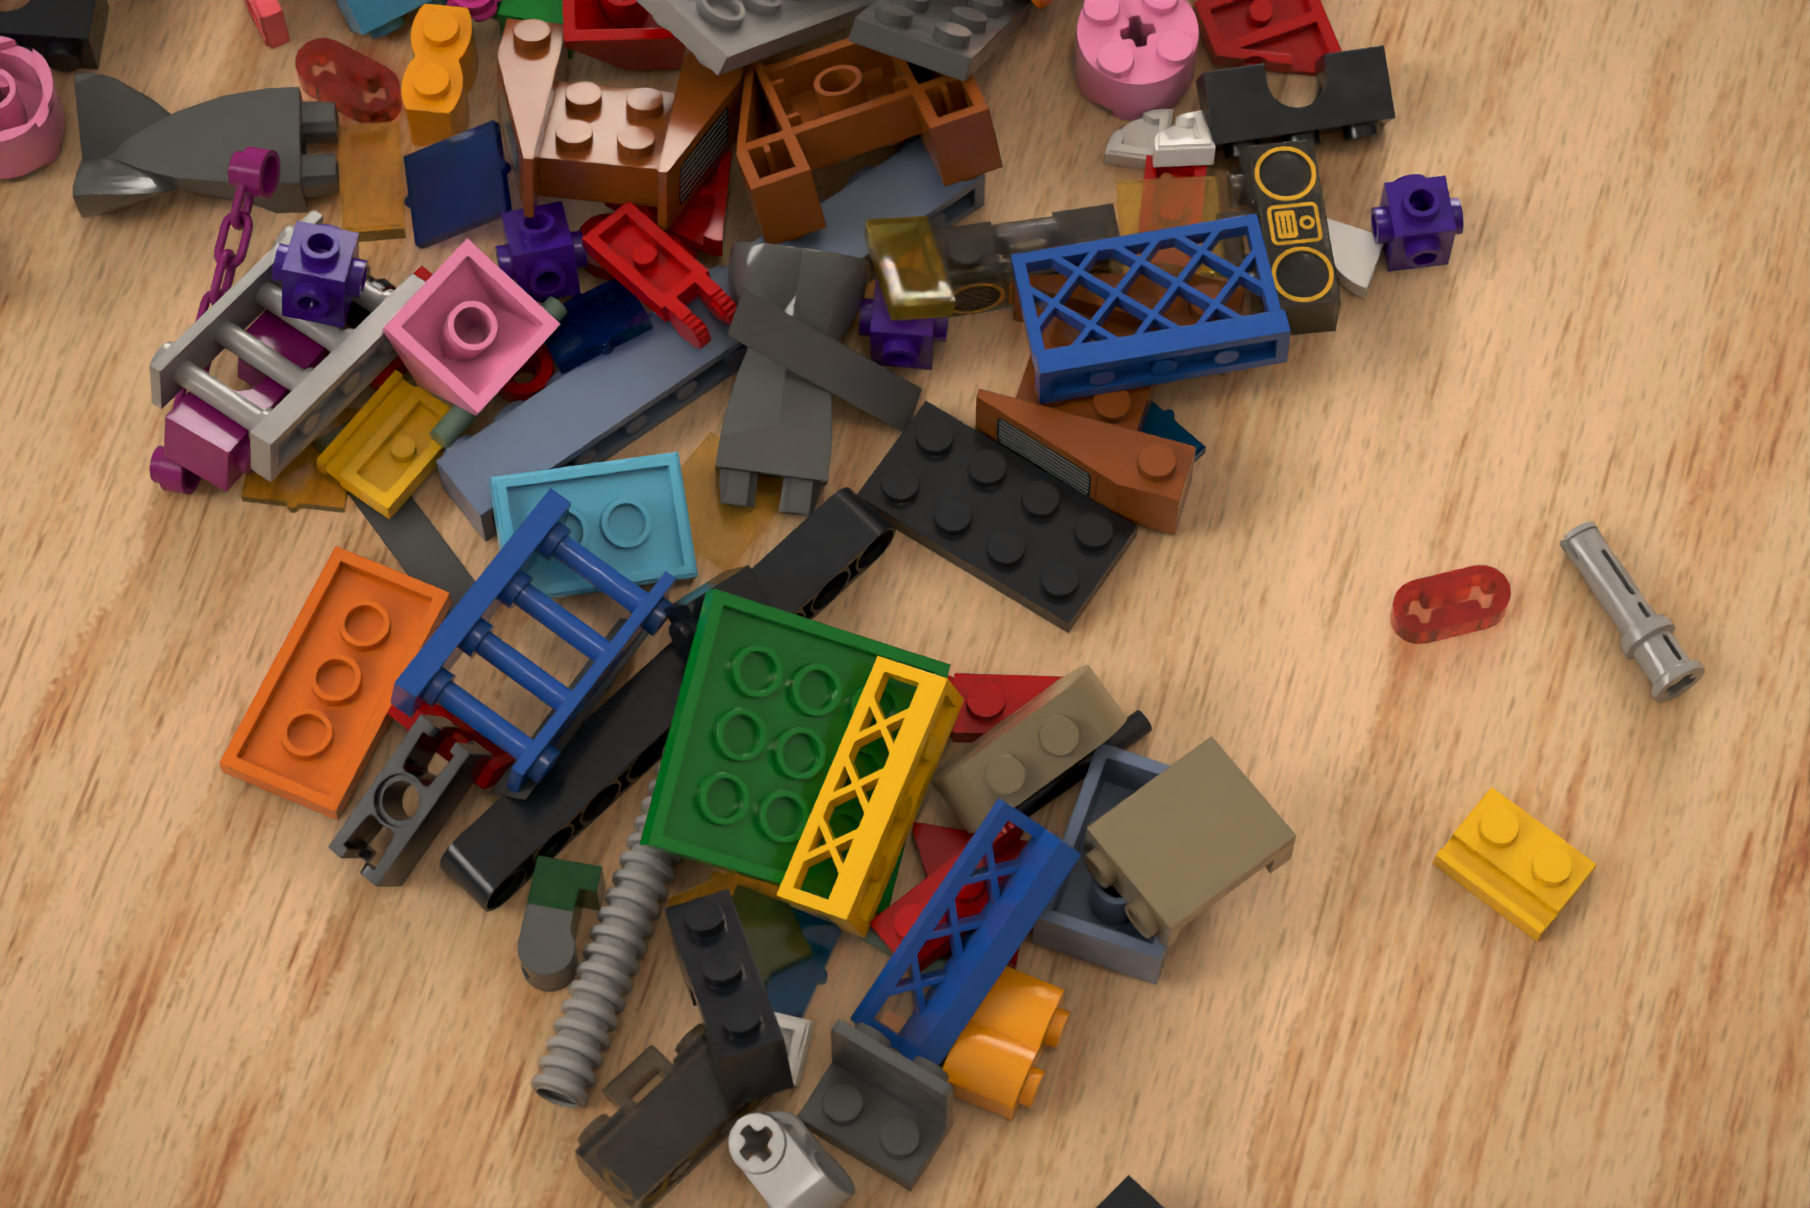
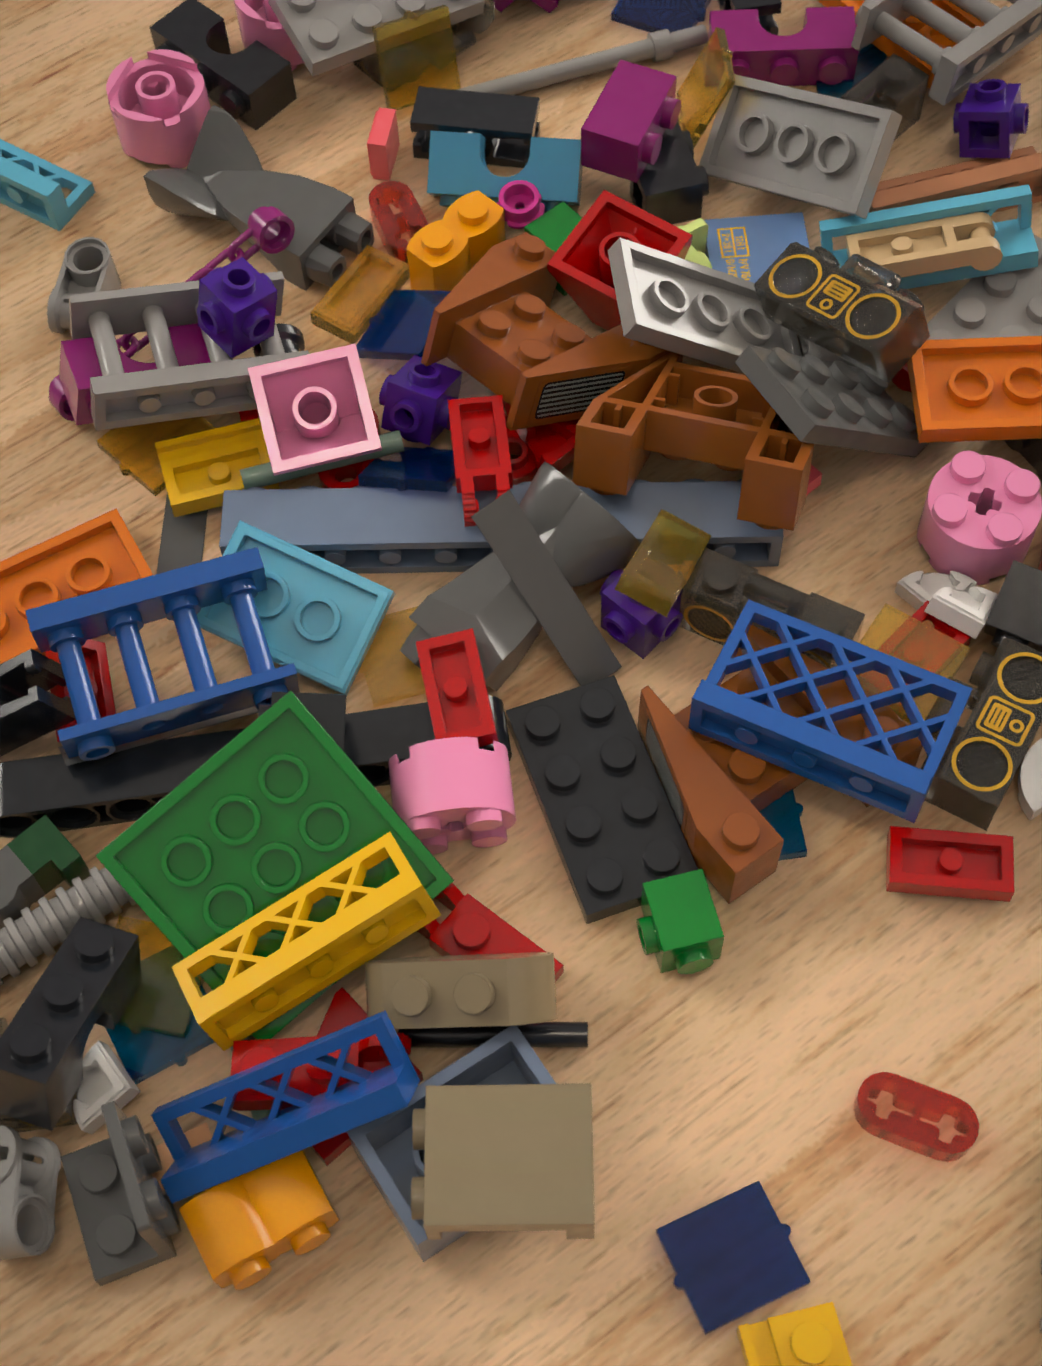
camera: 40 degrees right, 5 degrees down
none -> light grey piece [47,237,121,334]
none -> bright pink brick [388,737,516,855]
none -> red plate [416,628,499,747]
none -> green brick [637,869,724,974]
none -> clear blue piece [656,1181,811,1335]
none -> red plate [886,826,1014,902]

